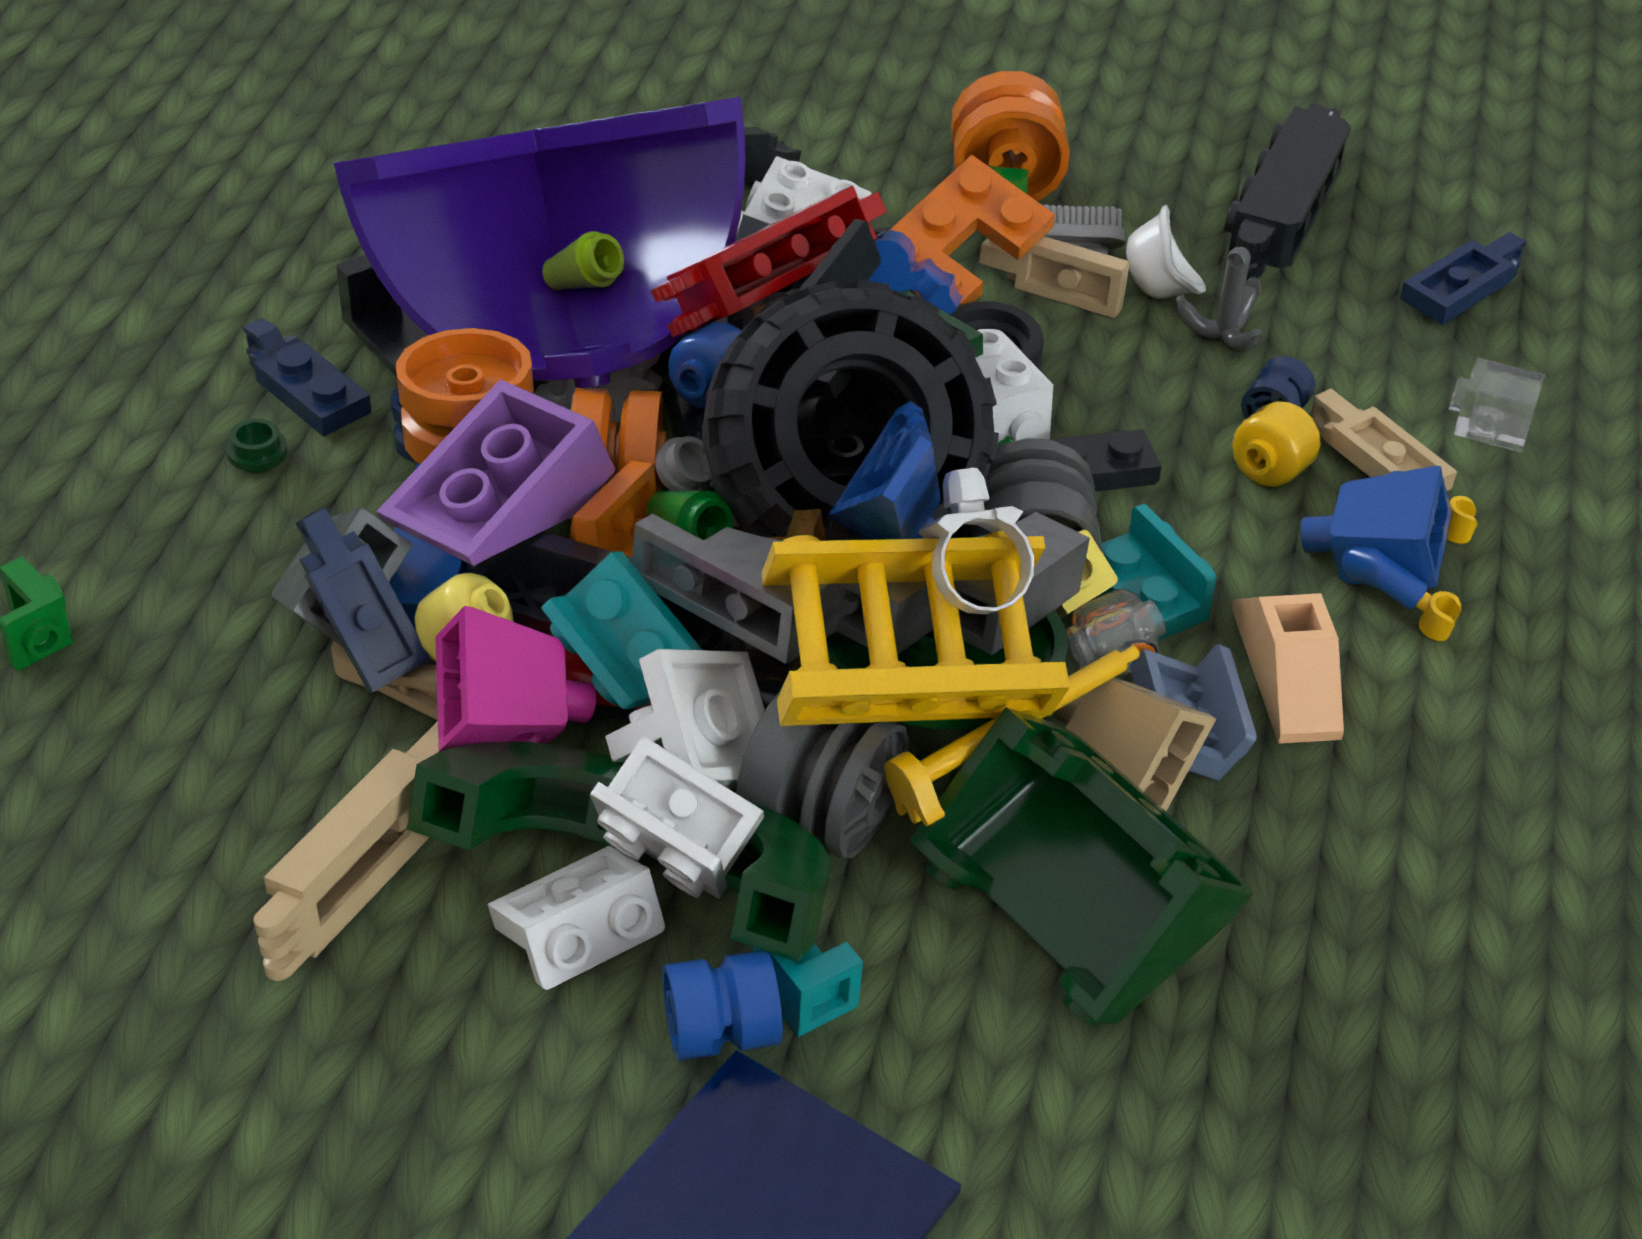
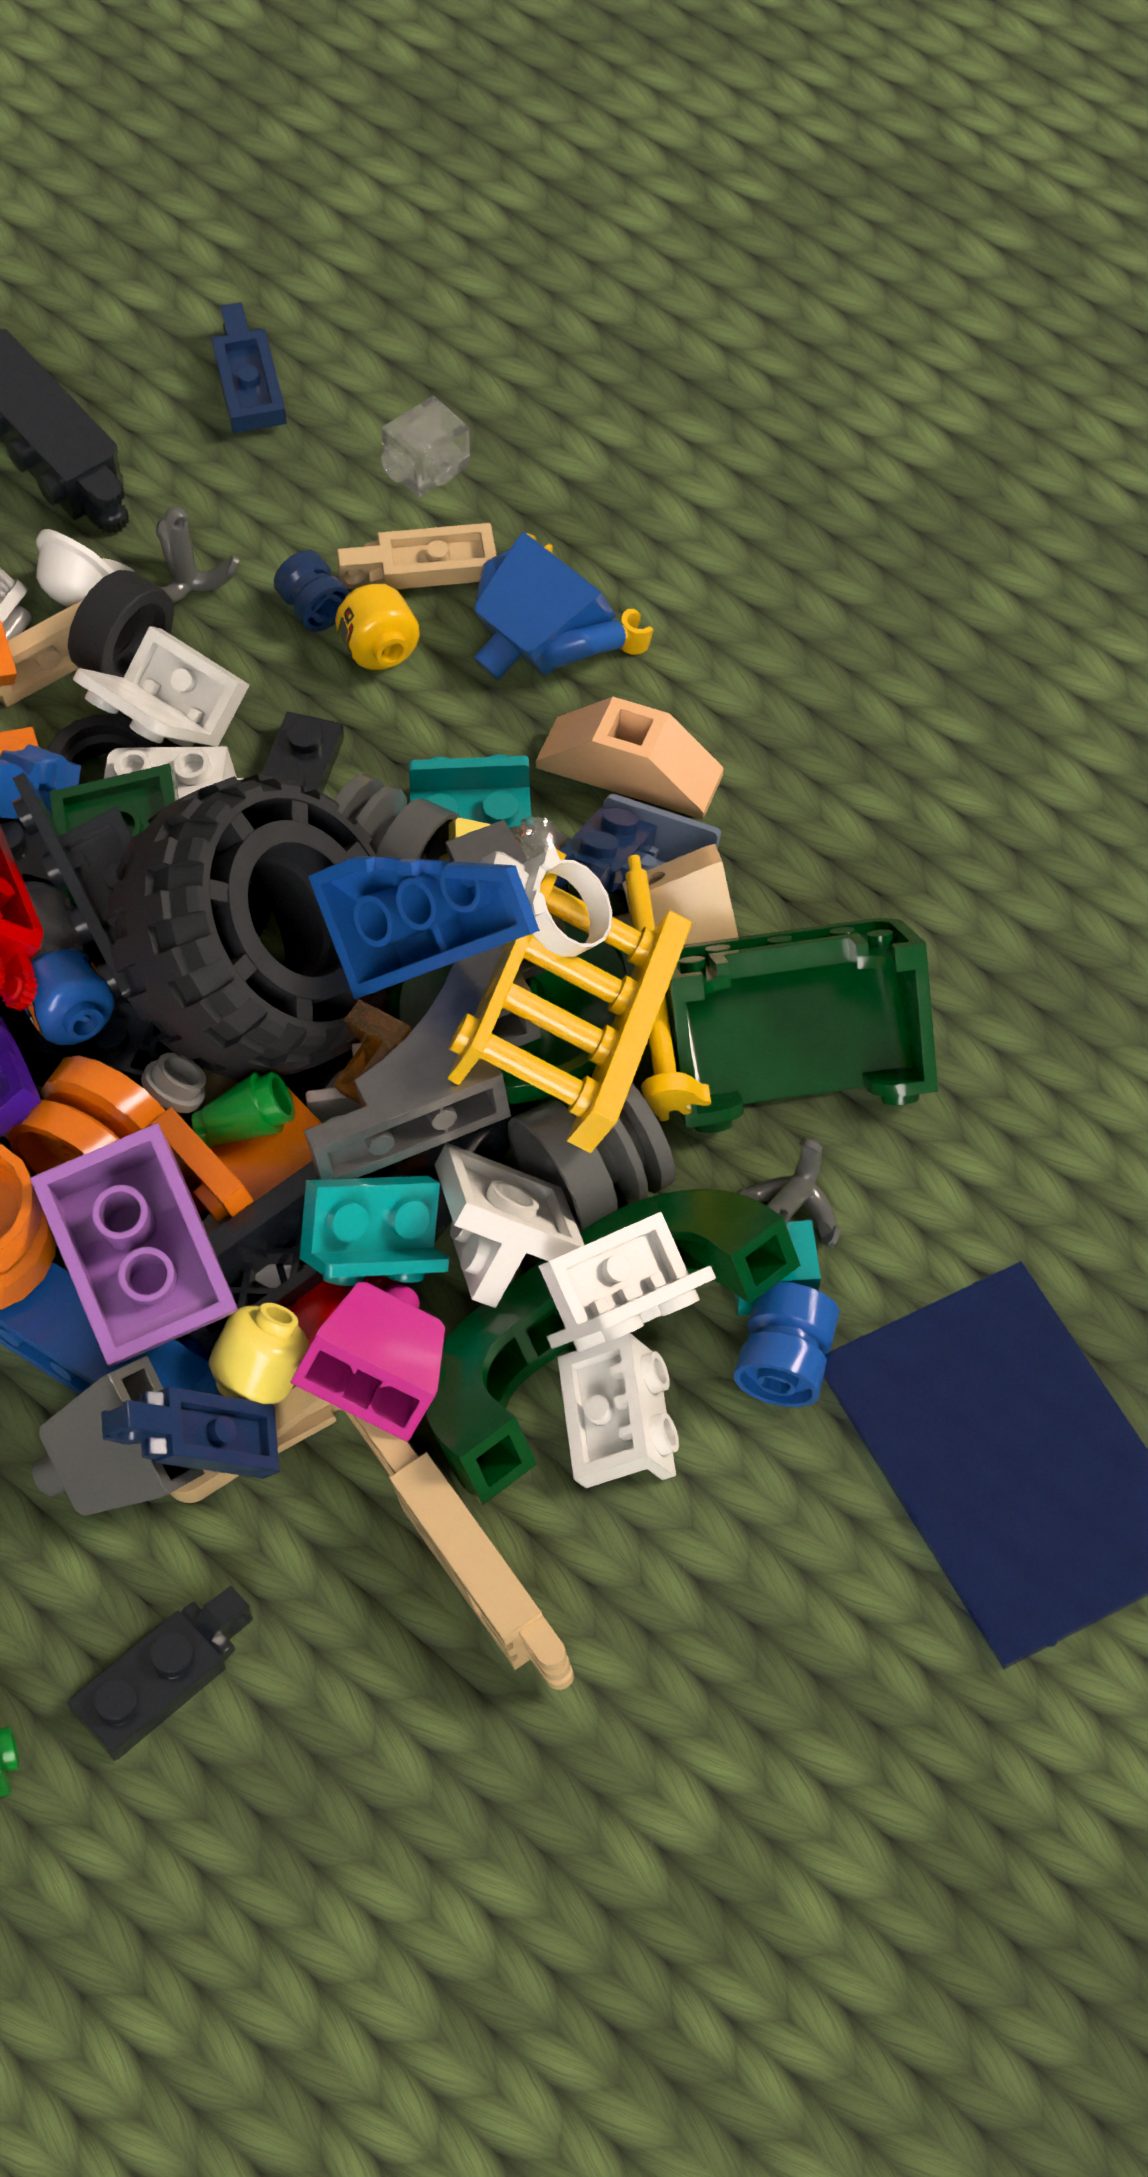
camera: 60 degrees left, 15 degrees up
none -> black hinge [67,1586,253,1761]
none -> black tyre [68,570,174,678]
none -> white bracket [73,626,250,747]
none -> dark blue hinge [554,807,657,901]
none -> dark grey piece [736,1138,840,1248]

